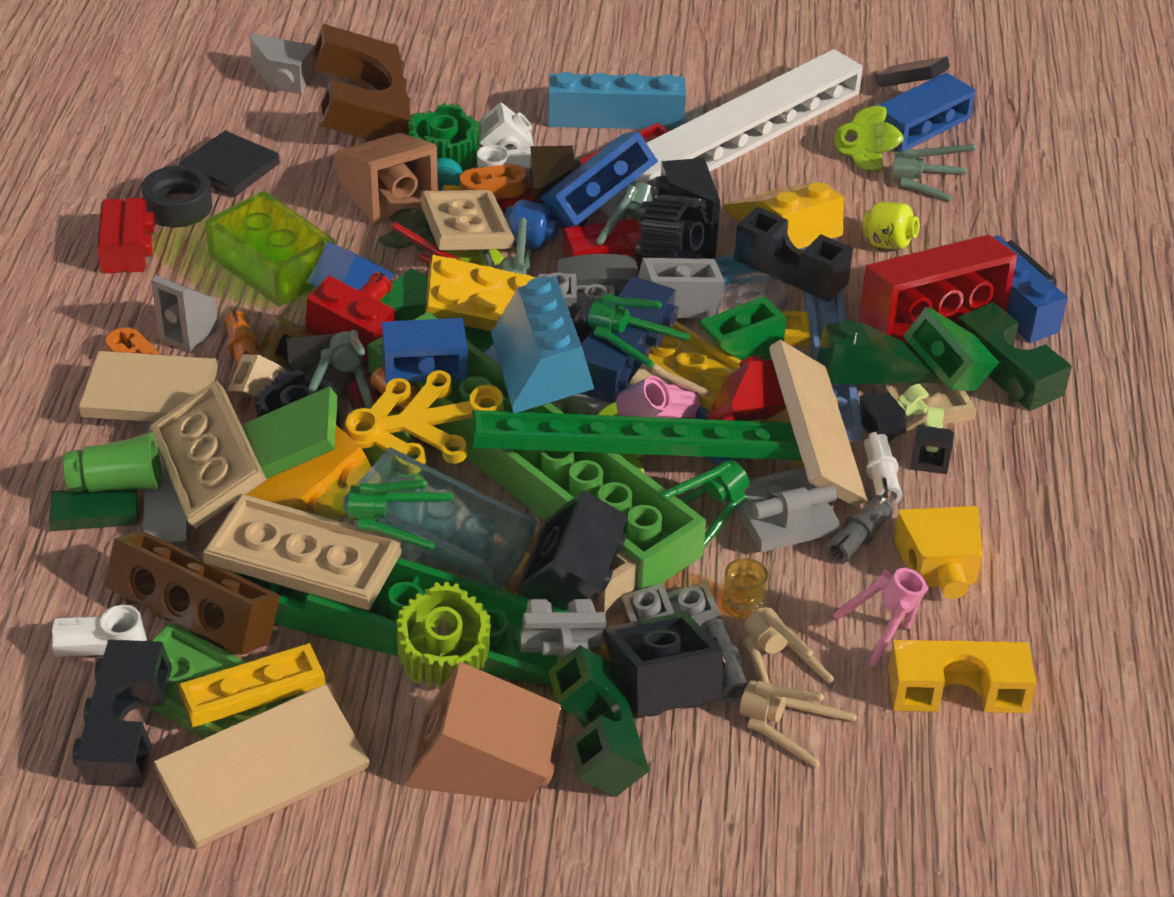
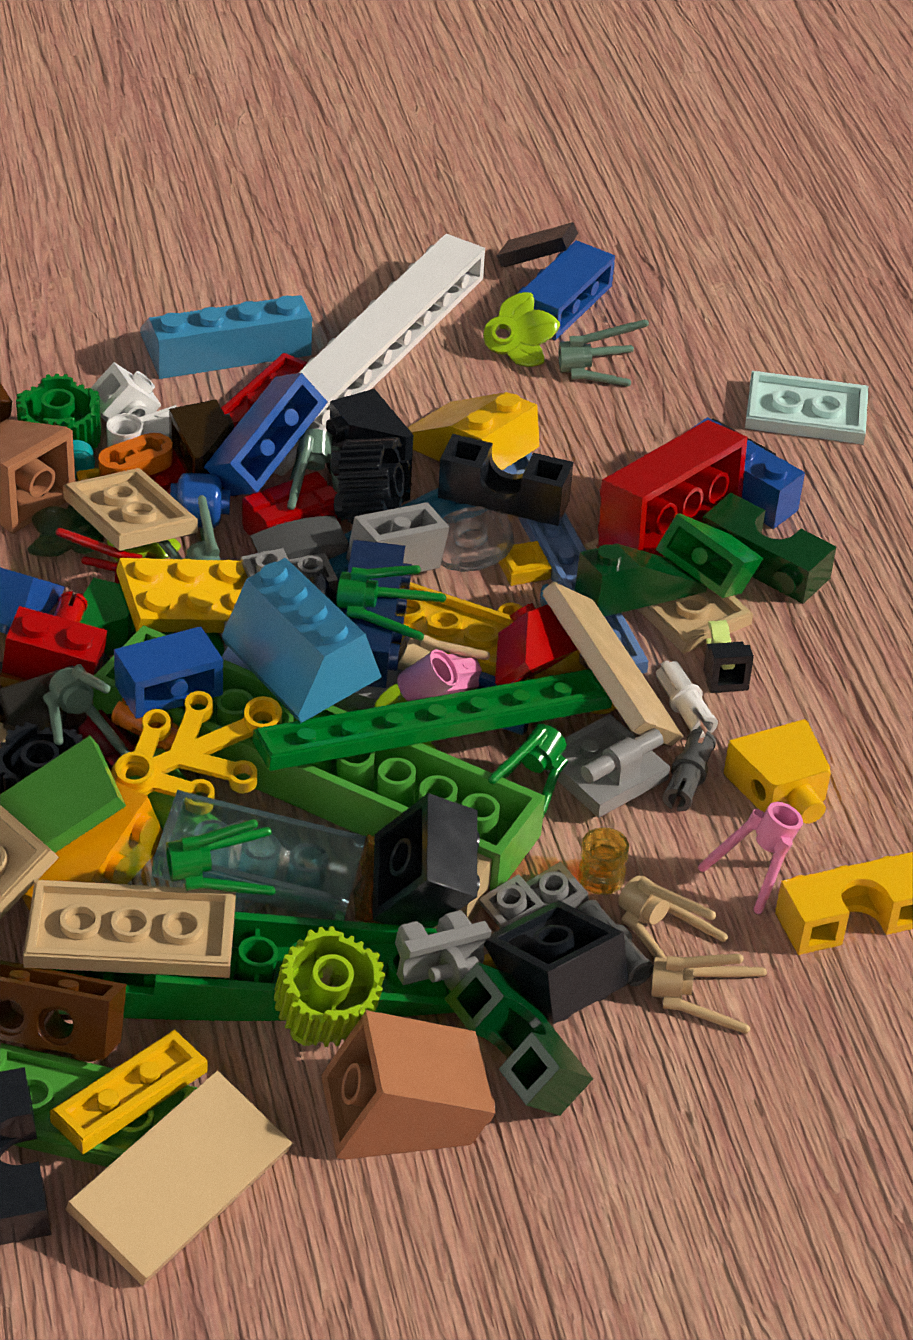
camera: 20 degrees left, 0 degrees up
green slope [699,296,786,360] -> none
black piece [859,384,929,442] -> none
neon yellow head [863,201,919,250] -> none
none -> light aqua tile [745,371,869,445]

